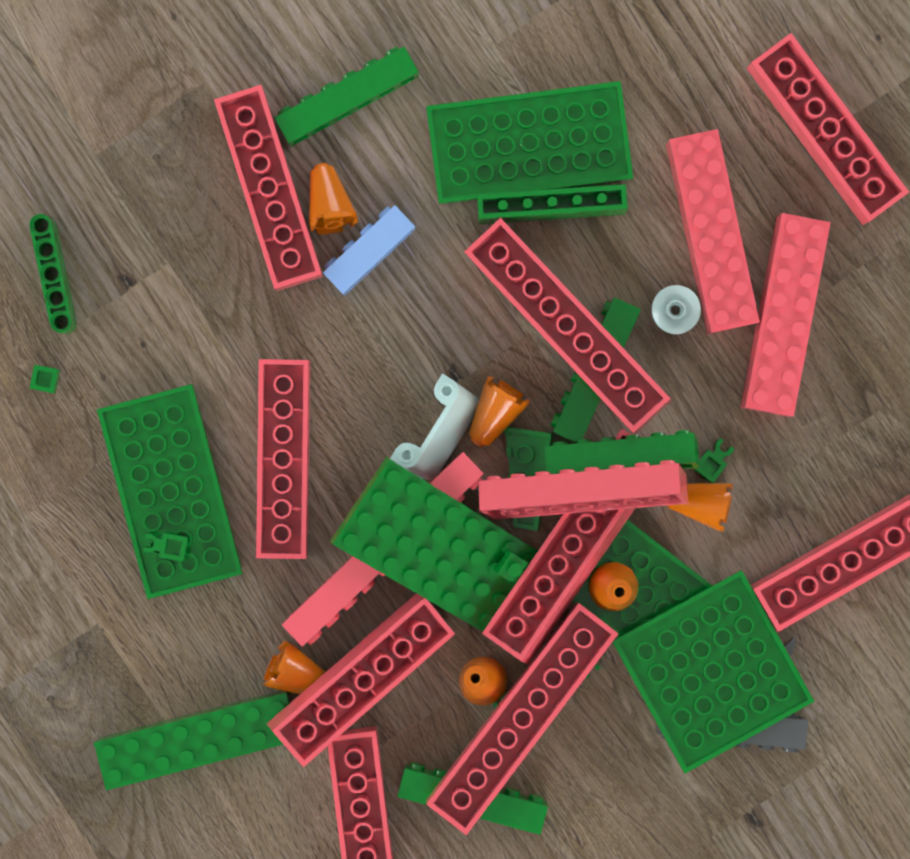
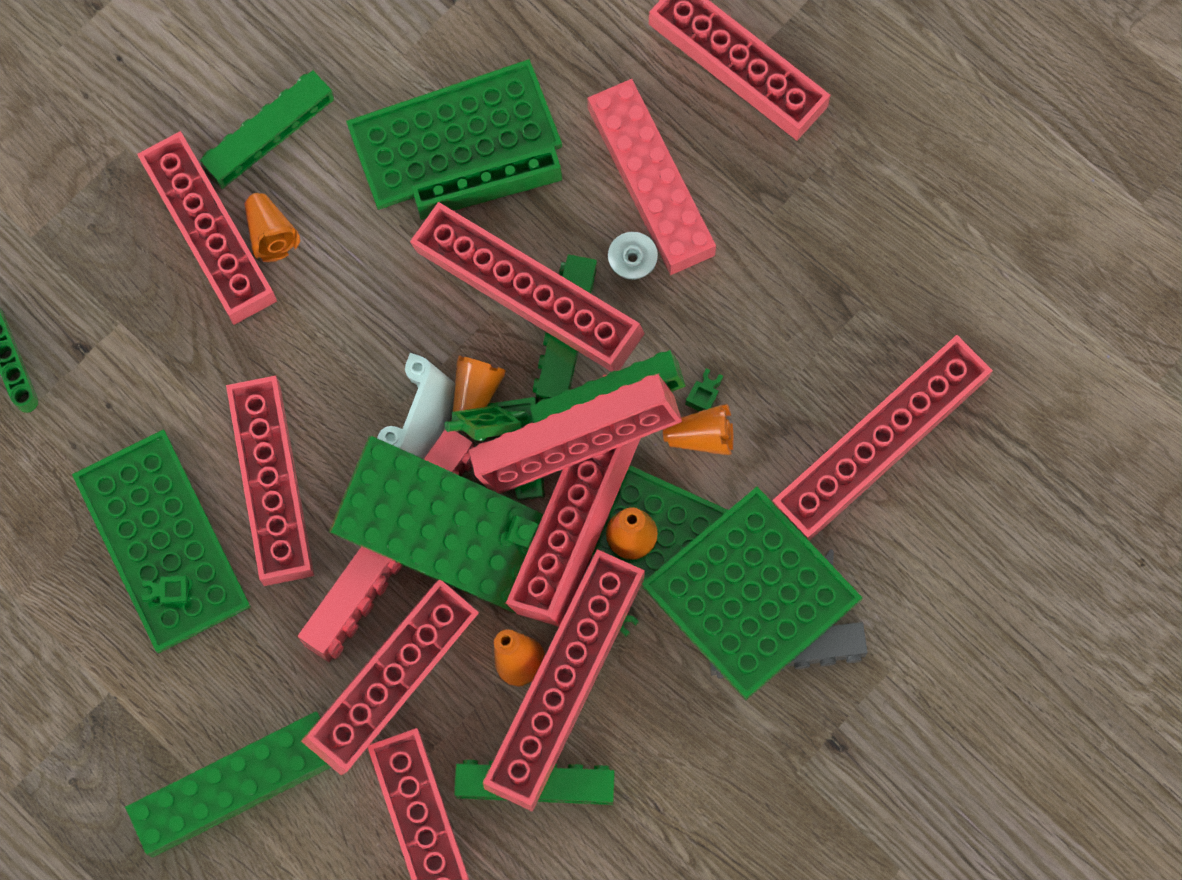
camera: 10 degrees left, 15 degrees down
green plate [29,364,60,394] -> none
orange cone [263,640,325,695] -> none
light blue brick [323,205,416,296] -> none
coral brick [740,213,831,417] -> none
none -> green plate [445,405,527,441]

